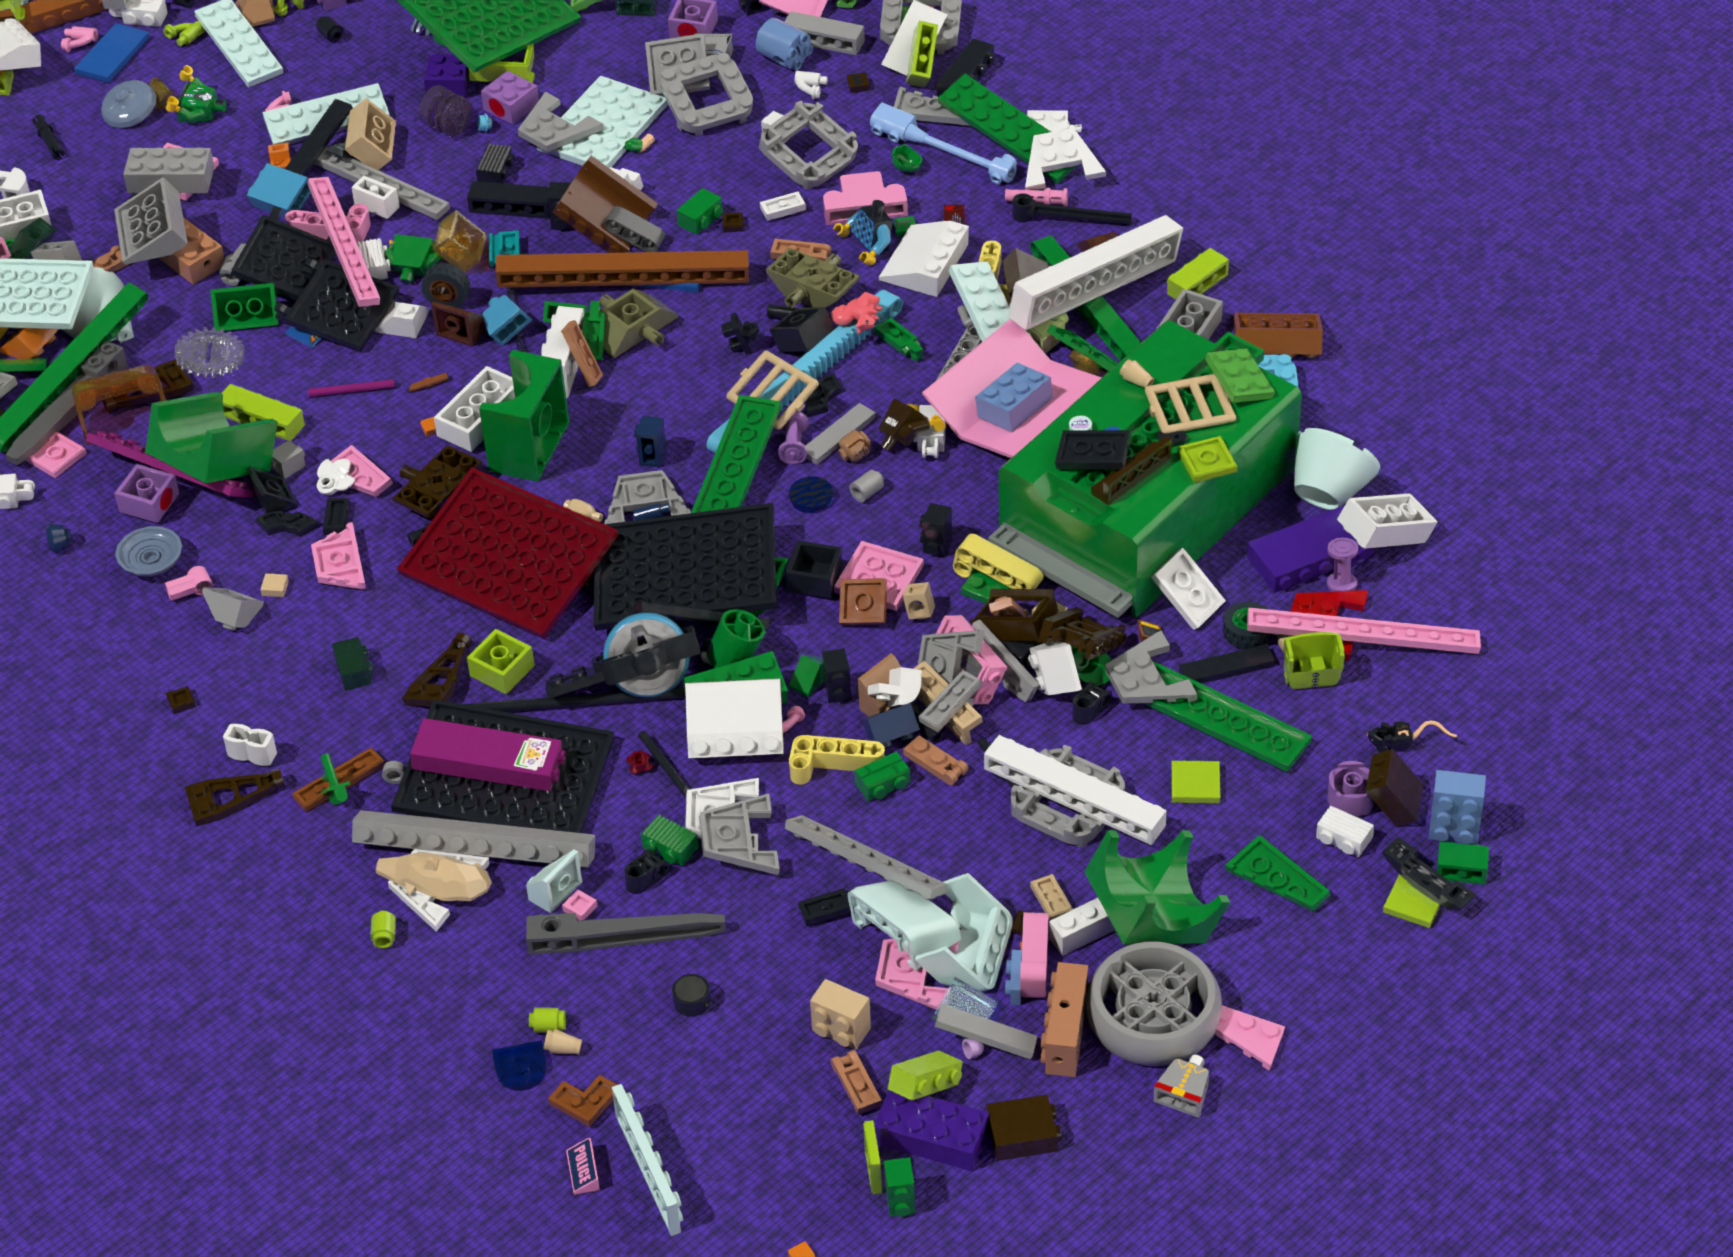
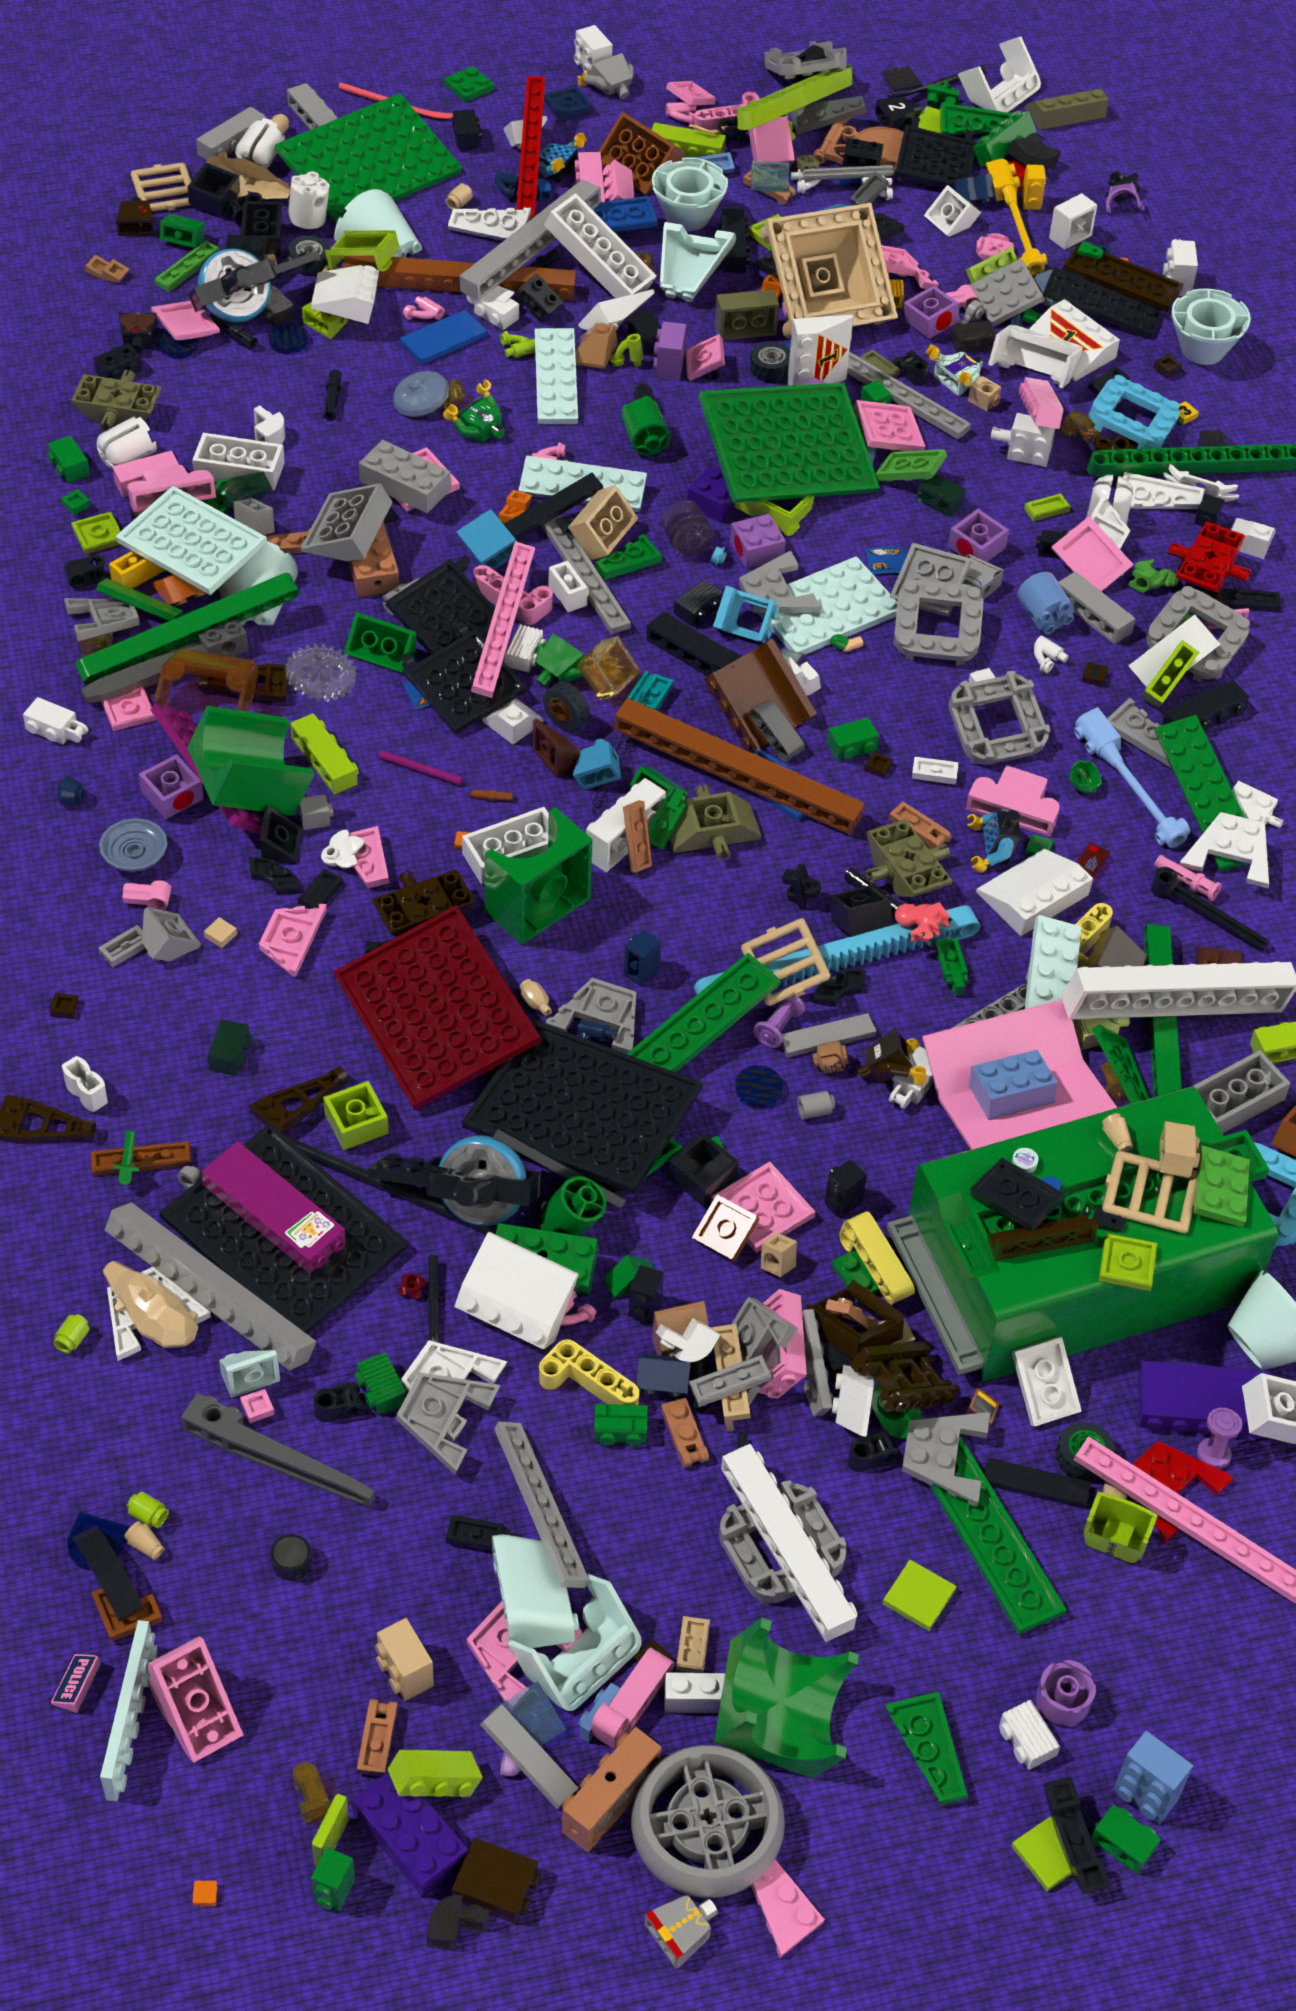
camera: 25 degrees right, 5 degrees up
dark brown brick [1365,749,1423,827] -> none
black animal [1367,721,1457,752] -> none
none -> black slope [72,1525,144,1622]
none -> light grey tile [98,925,145,968]
none -> bright pink brick [148,1636,243,1763]
none -> clear yellow leg [293,1762,330,1824]
none -> clear smoke brick [427,1895,490,1951]
none -> green wing [596,534,662,580]
none -> green cylinder [621,396,671,456]
none -> medium azure window [713,586,779,643]
none -> blue sticker [866,546,906,575]
none -> tan brick [1160,1121,1200,1177]

